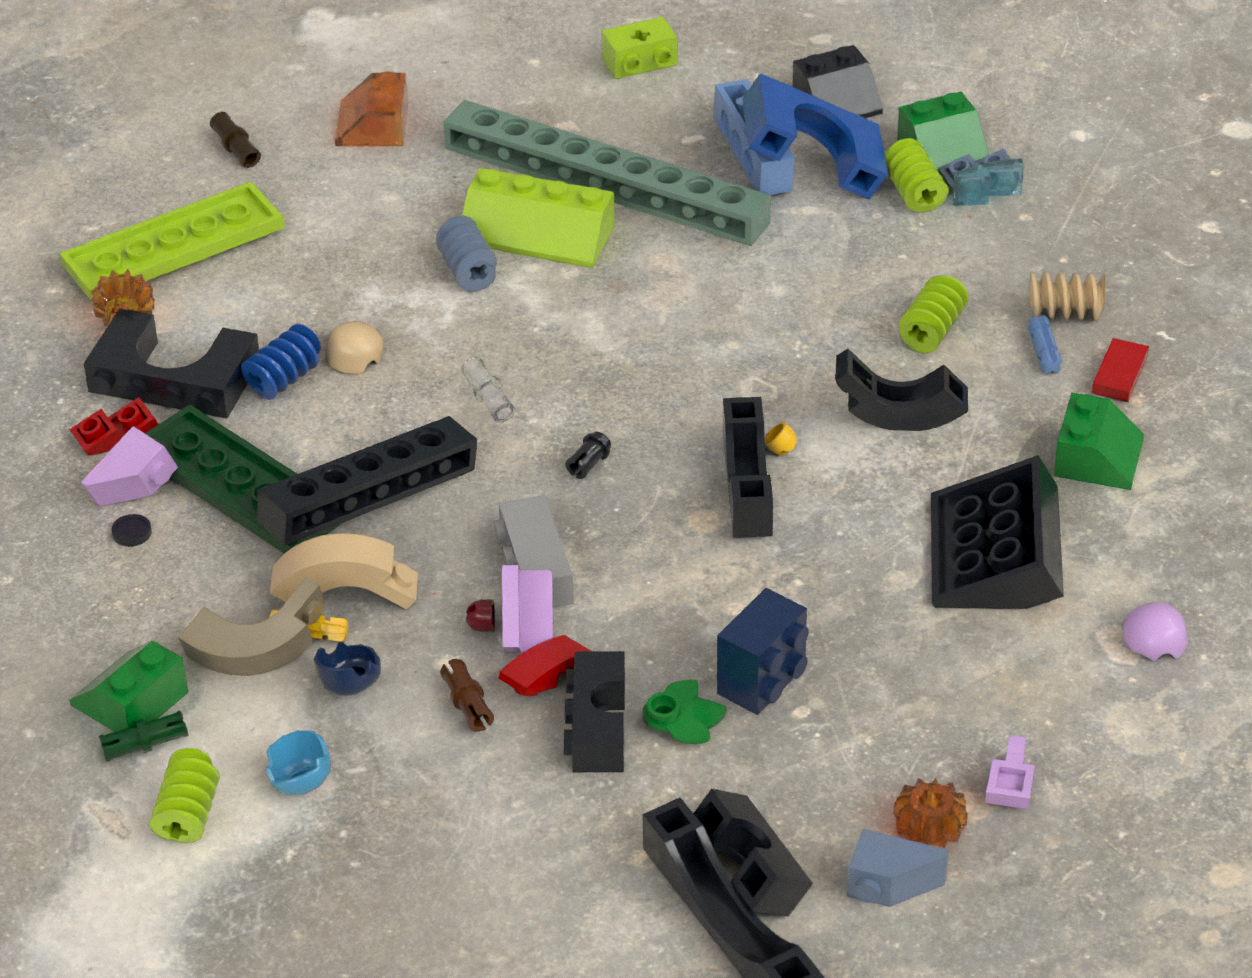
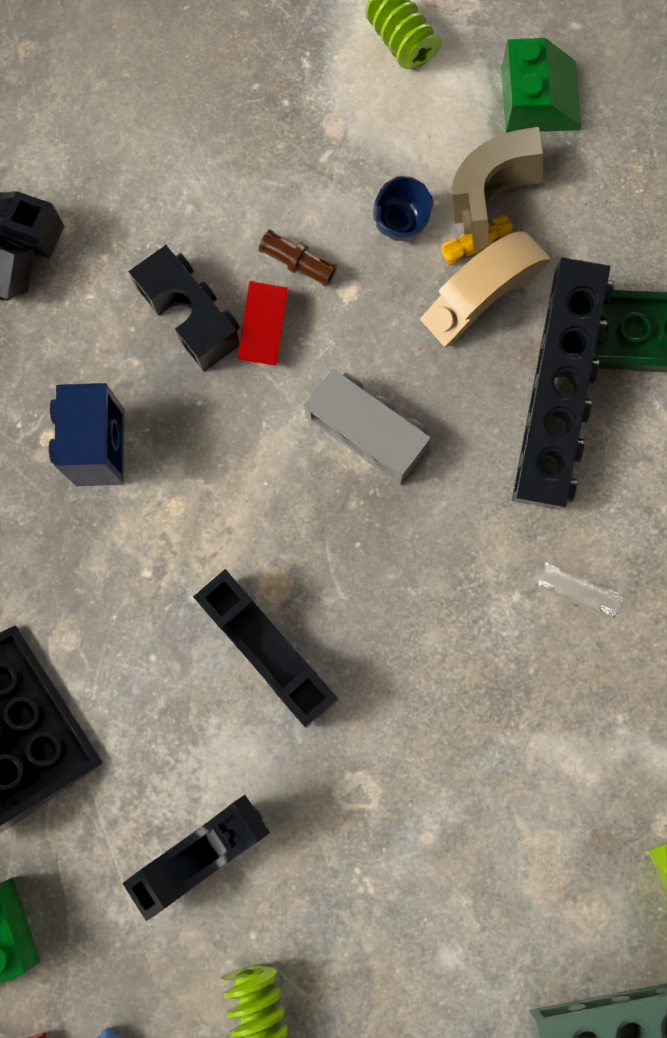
camera: 145 degrees right, 35 degrees up
dark green pin [99,710,189,762] -> none
dark azure hair [265,730,331,795] -> none
dark red hinge [466,599,495,632] -> none
lavender panel [502,565,553,653] -> none
black pin [565,431,611,479] -> none
green plate [643,680,727,745] -> none
yellow hinge [765,421,797,455] -> none

